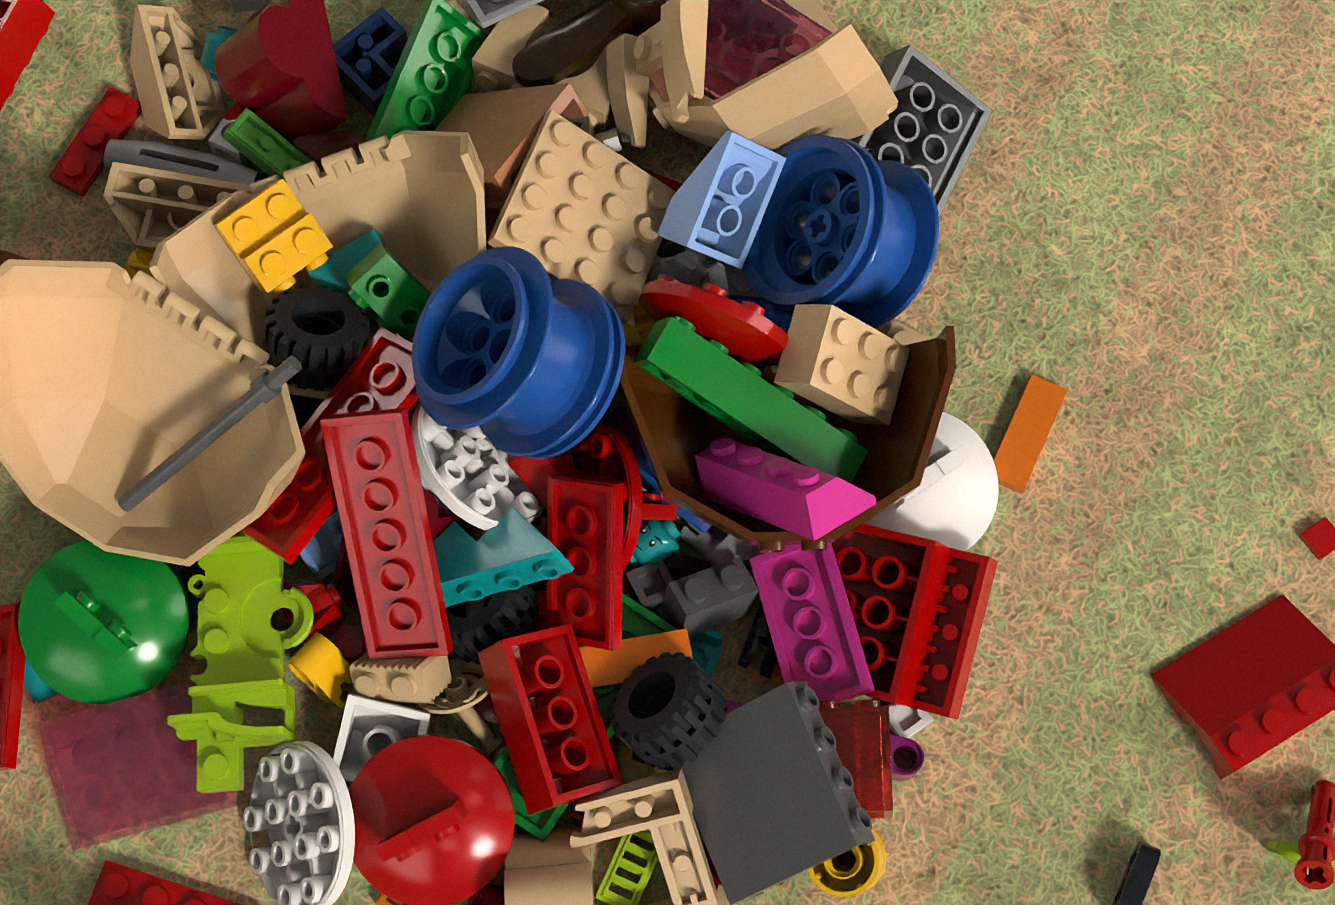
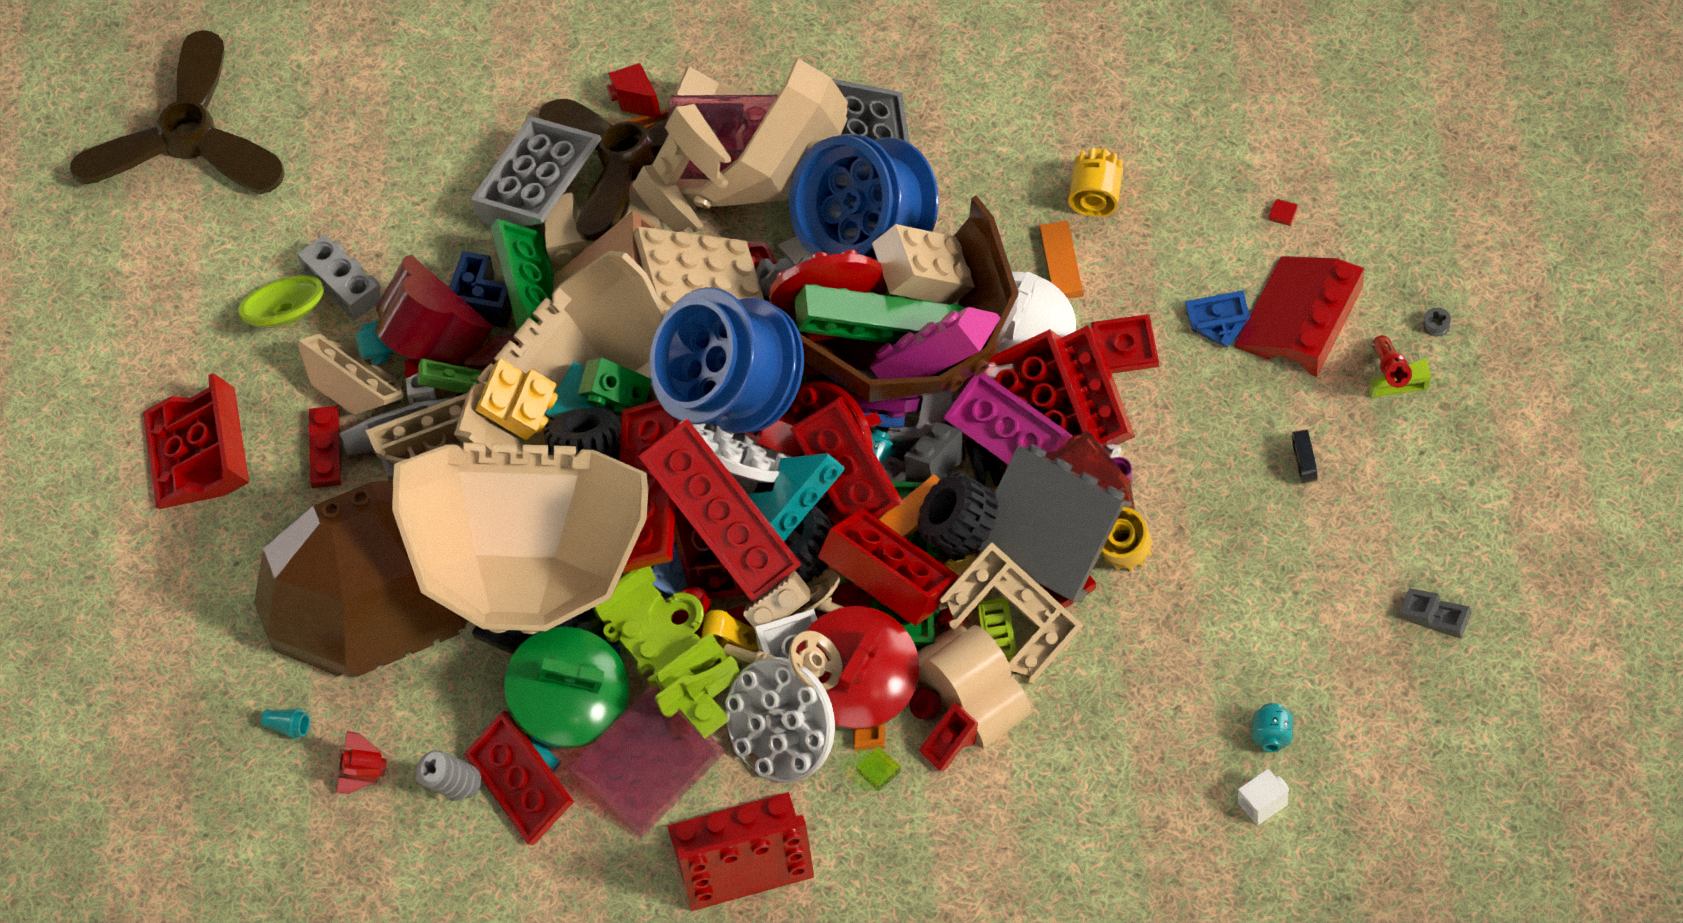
camera: 25 degrees left, 15 degrees down
dark grey bar [118,356,302,512] -> none
light blue slope [657,131,786,269] -> none
none -> tan dish [724,631,843,690]
none -> yellow gear [1068,147,1123,217]
none -> red tile [1091,314,1159,374]
none -> blue slope [1185,290,1250,348]

